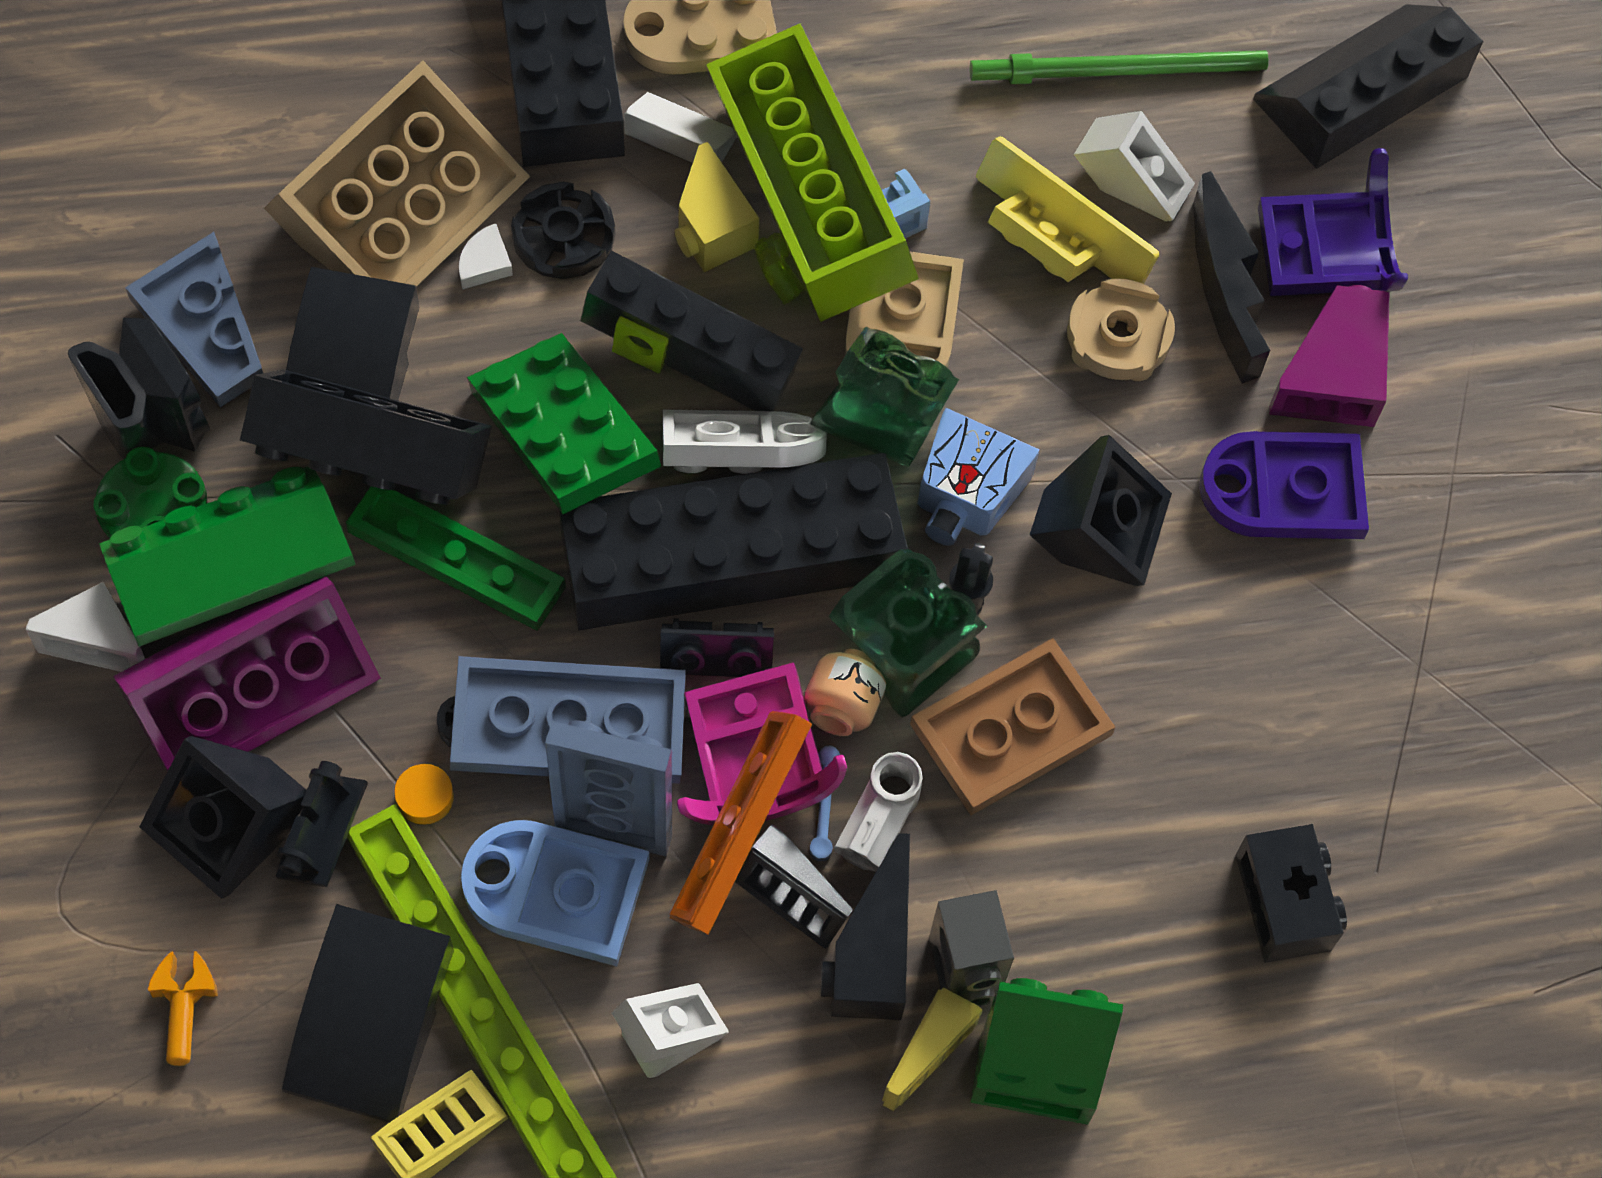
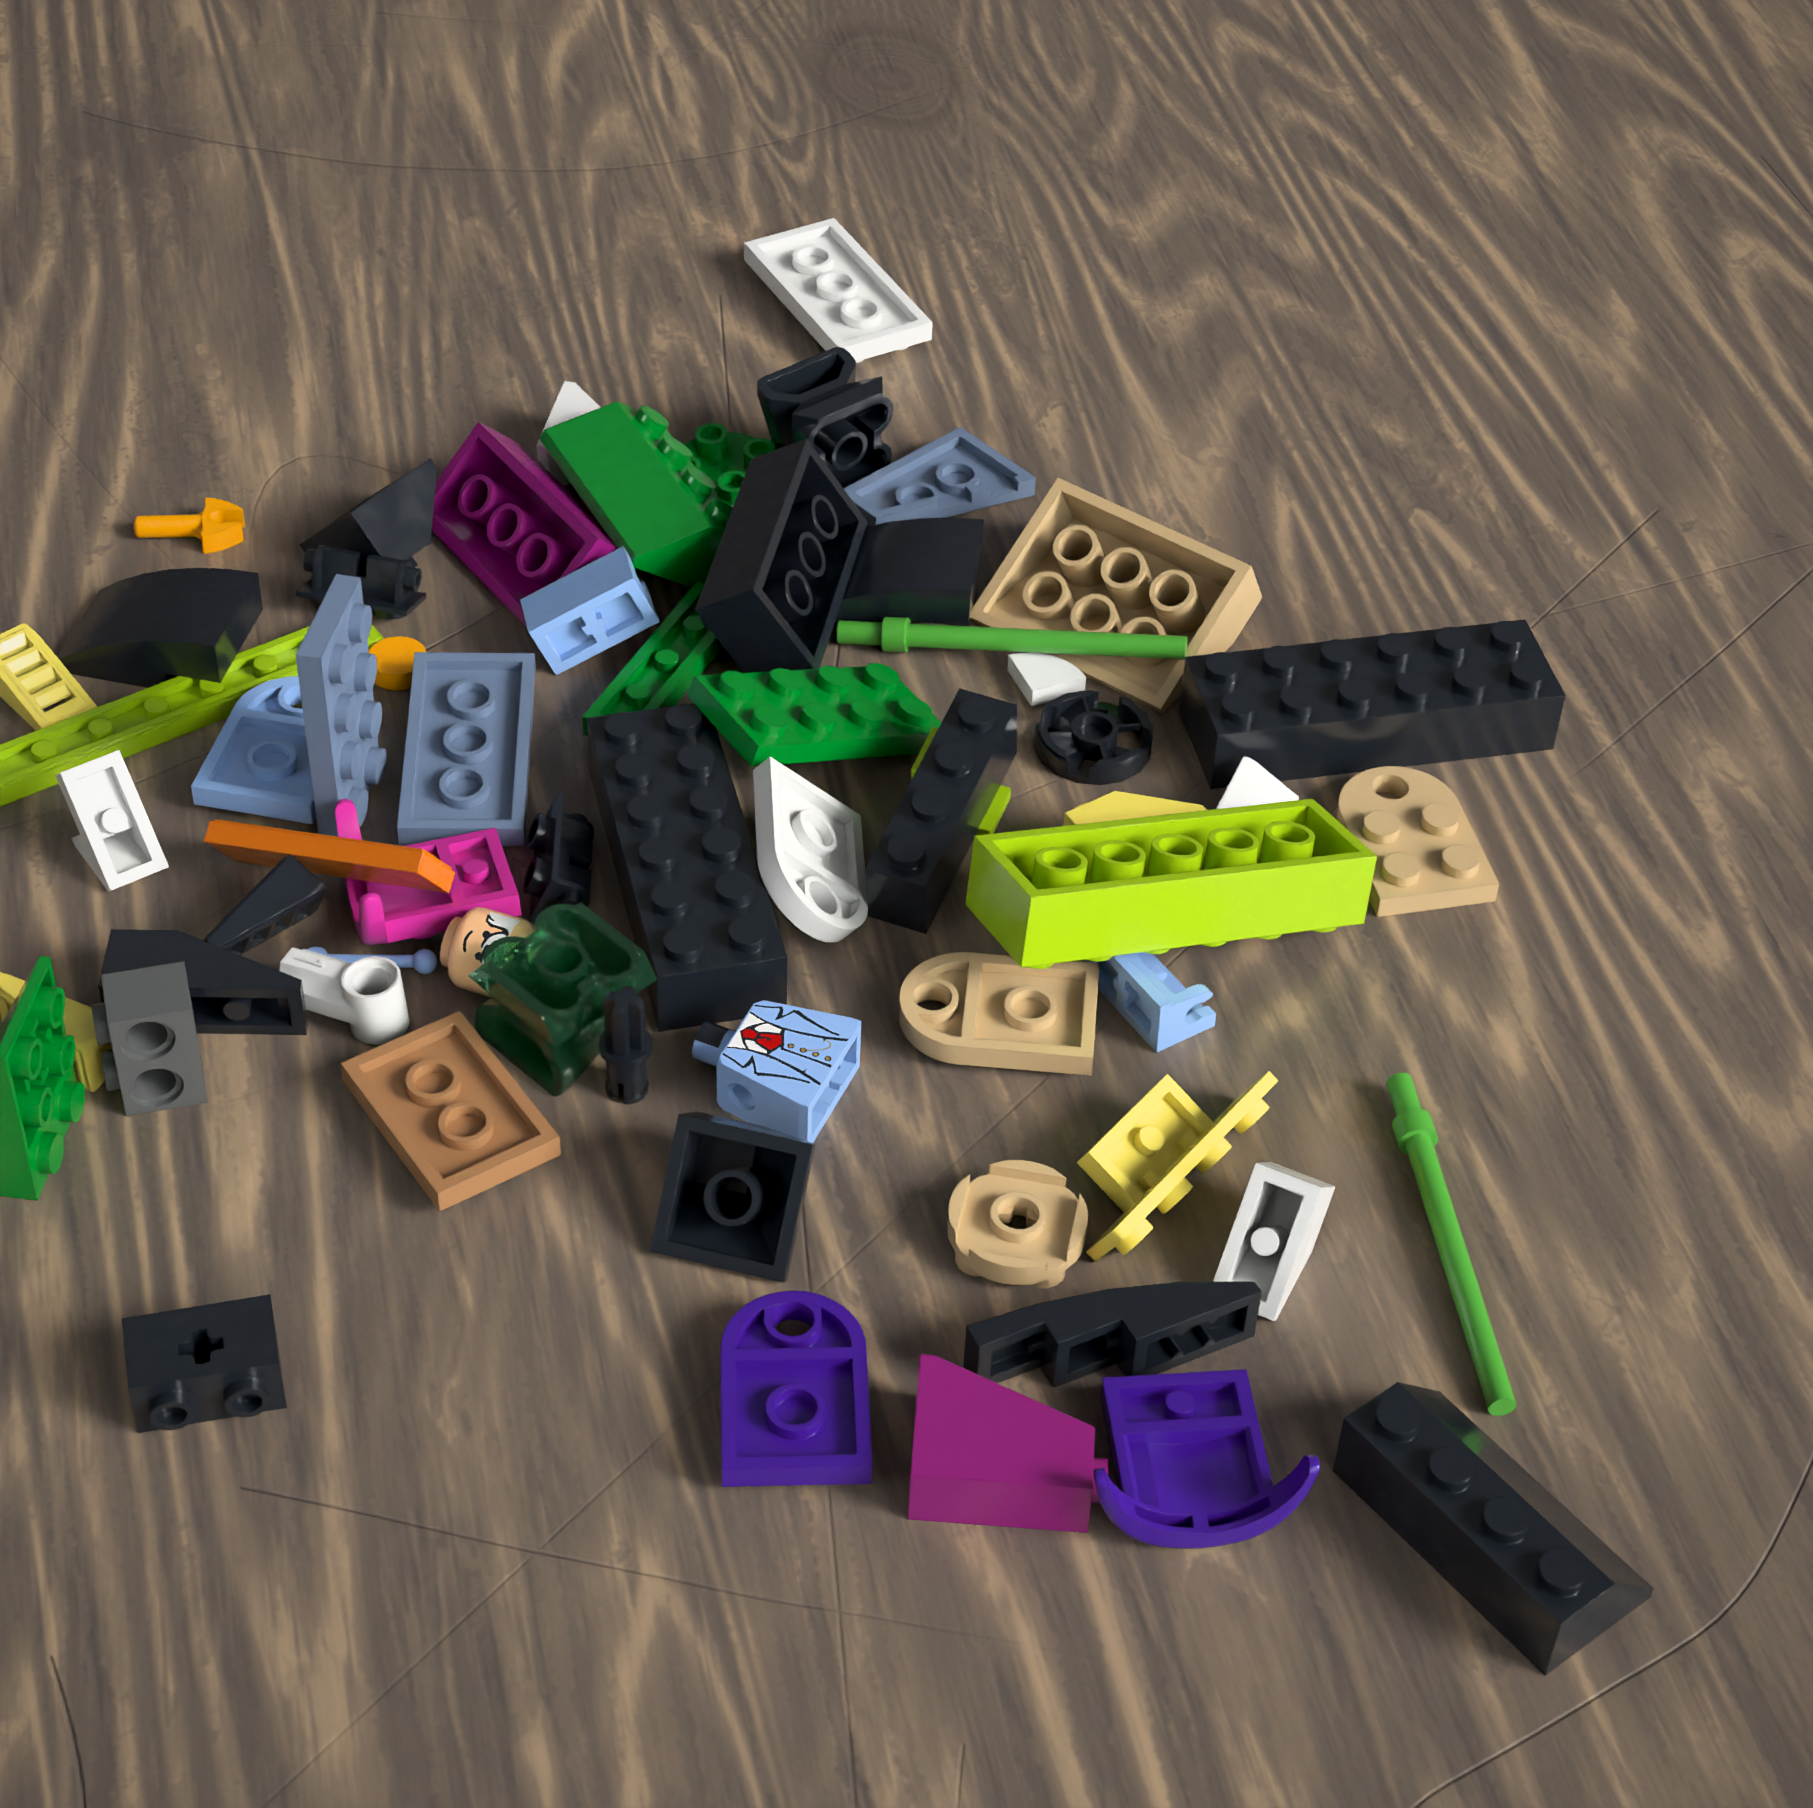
camera: 90 degrees right, 20 degrees down
clear green piece [809,326,960,468] -> none
none -> light blue hinge [520,546,660,675]
none -> bright green bar [837,617,1188,660]

